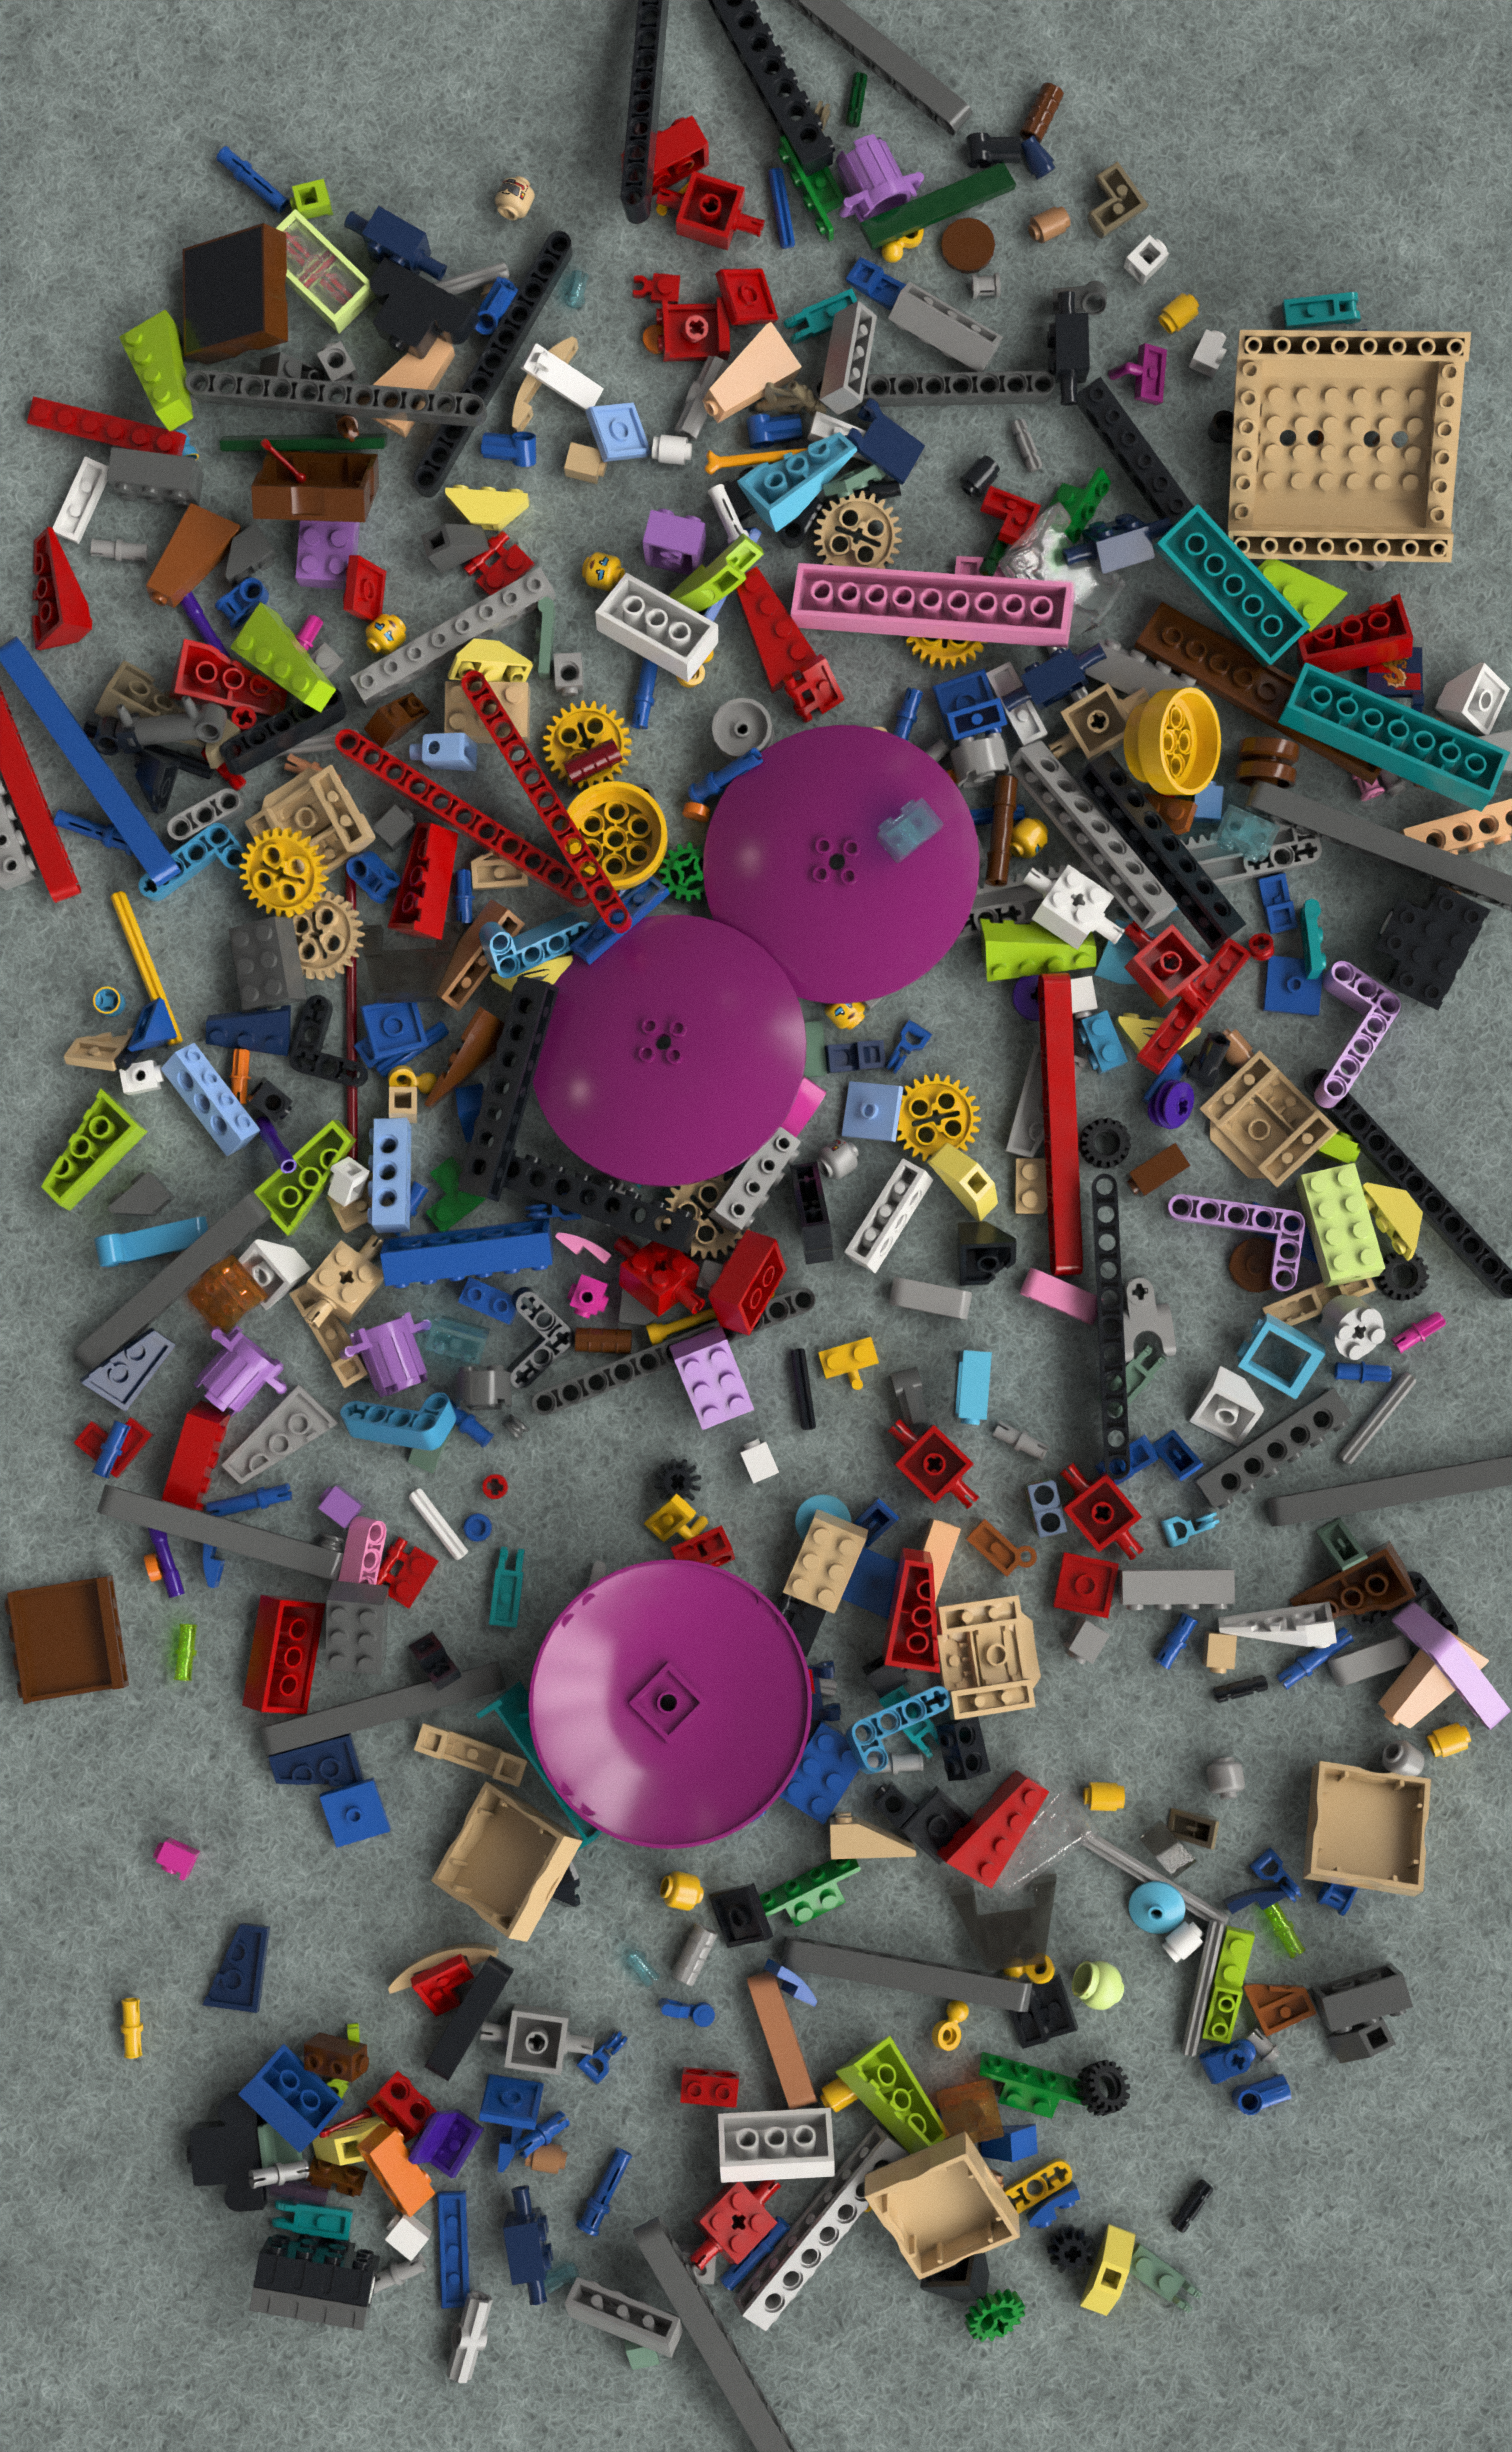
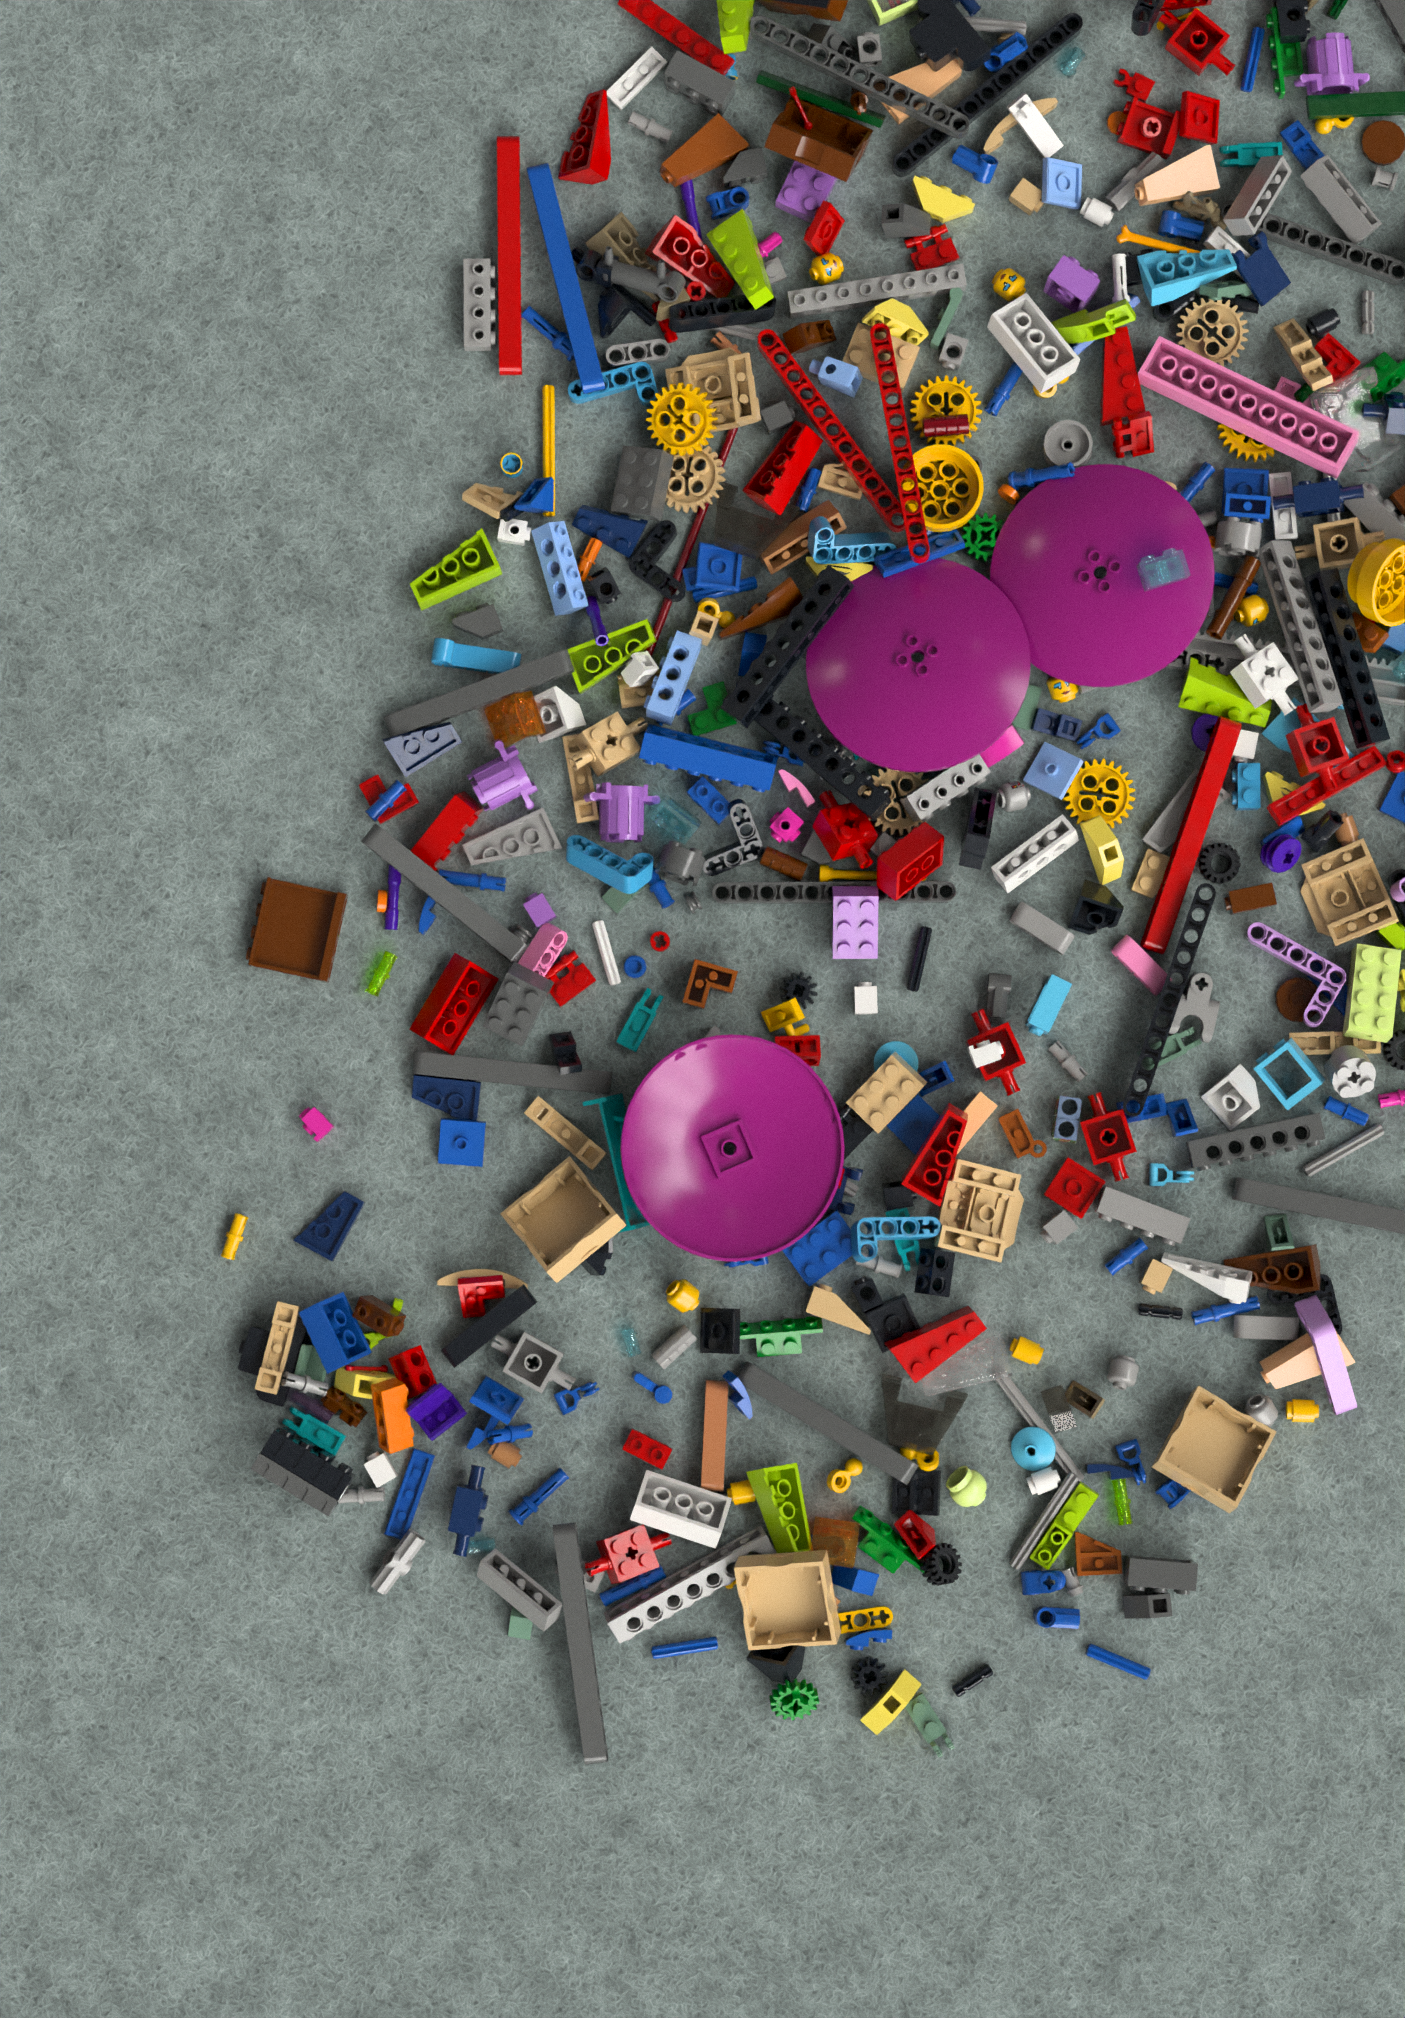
camera: 25 degrees right, 0 degrees up
blue piece [346,851,401,904] -> none
yellow plate [818,1337,879,1390] -> none
none -> tan slope [255,1301,299,1395]
none -> blue axle [651,1637,718,1659]
none -> dark orange brick [682,959,738,1010]
none -> red slope [894,1510,936,1559]
none -> white brick [967,1040,1004,1069]
none -> blue axle [1086,1644,1151,1680]
none -> tan slope [1273,318,1333,391]

